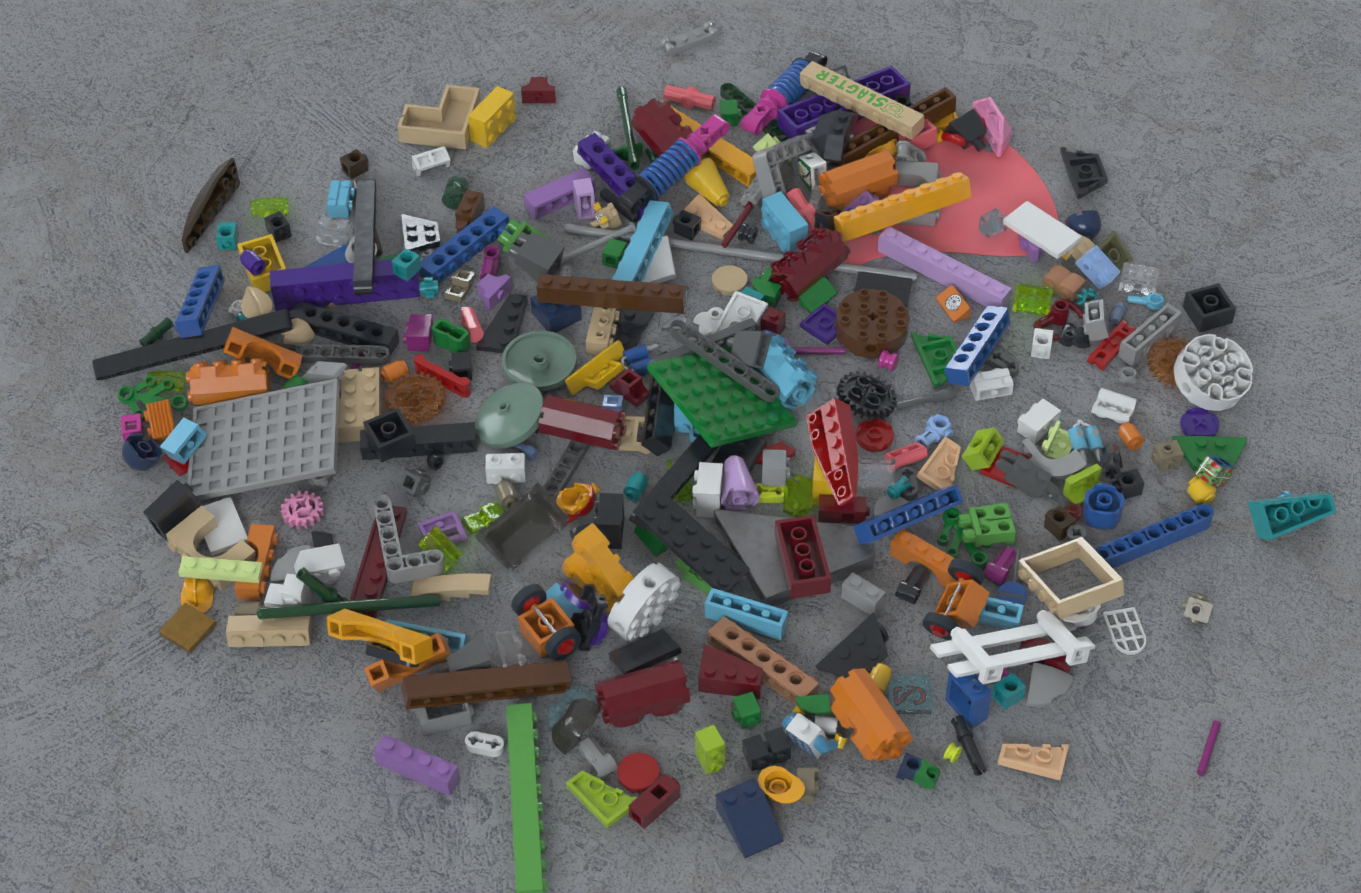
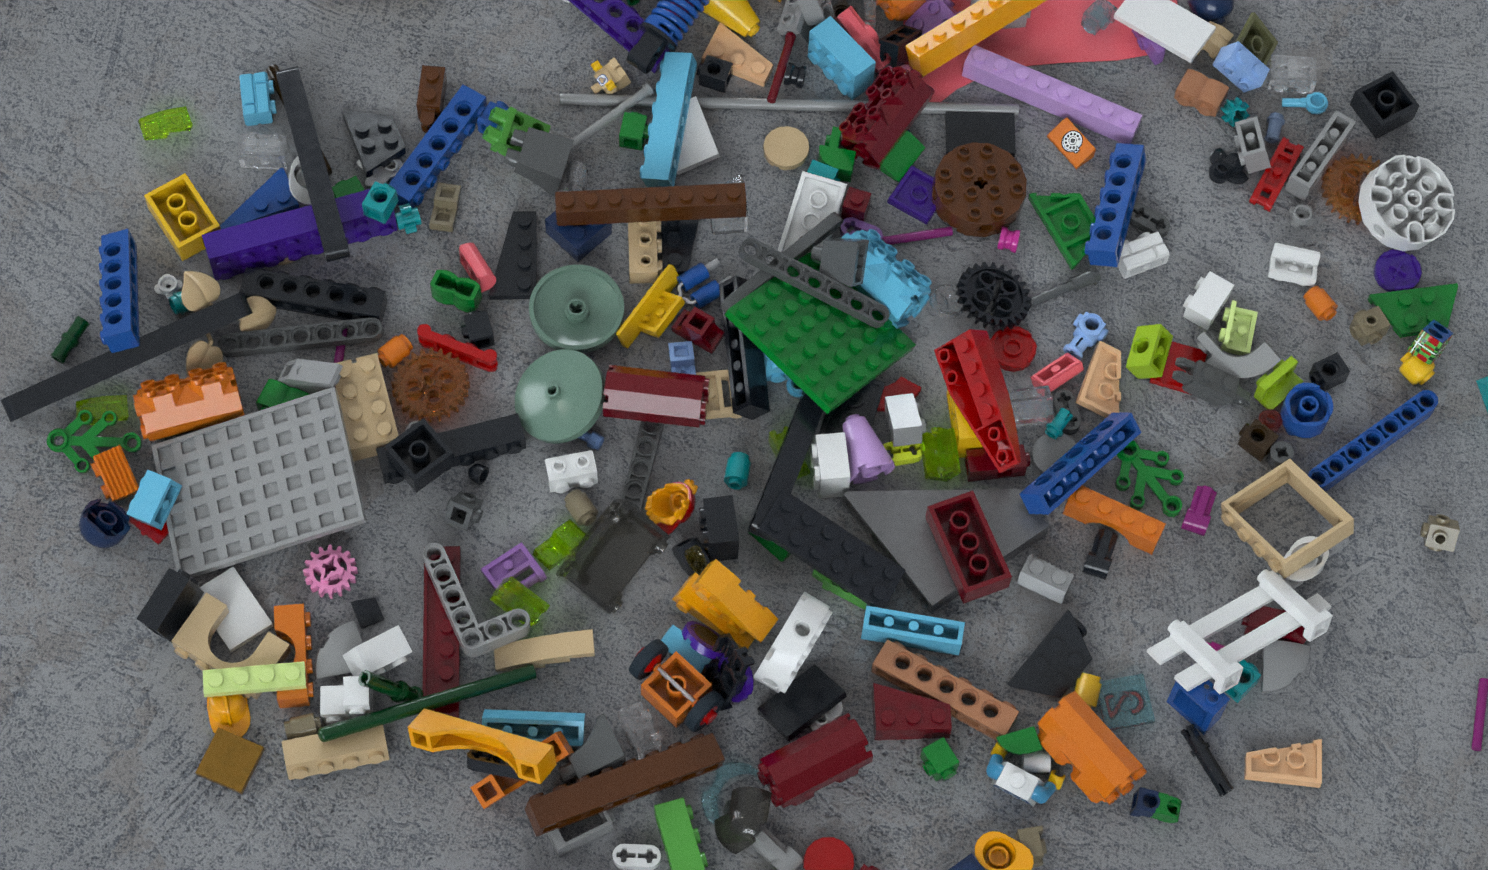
camera: 15 degrees left, 15 degrees up
dark pink brick [121,414,144,442] -> none
dark brown wedge [182,158,240,253] -> none
teal brick [216,222,239,250] -> none
orange arch [223,327,303,379] -> none
dark purple brick [240,250,266,275] -> none
black brick [264,211,292,243] -> none
dark brown brick [340,149,369,180] -> none
magenta brick [403,314,433,351] -> none
white hinge [412,146,451,176] -> none
clear green wheel [442,176,469,210] -> none
medium lavender brick [477,274,512,311] -> none
magenta piece [480,245,501,280] -> none
medium lavender brick [524,168,595,220] -> none
lavender brick [573,178,595,220] -> none
black axle [600,188,639,223] -> none
white plate [693,307,724,336] -> none
lime brick [695,725,725,774] -> none
black piece [742,727,791,771] -> none
brick [922,559,990,640] -> none
neon yellow bush [943,742,963,764] -> none
bright green hips [958,503,1016,547] -> none
medium azure brick [979,597,1024,629] -> none
blue piece [997,548,1027,605] -> none
clear neon green brick [1012,283,1053,316] -> none
white brick [1031,328,1053,359] -> none
dark red piece [1033,299,1084,341] -> none
medium azure piece [1068,420,1104,463] -> none
black piece [1100,442,1123,482] -> none
white window [1103,607,1146,655] -> none

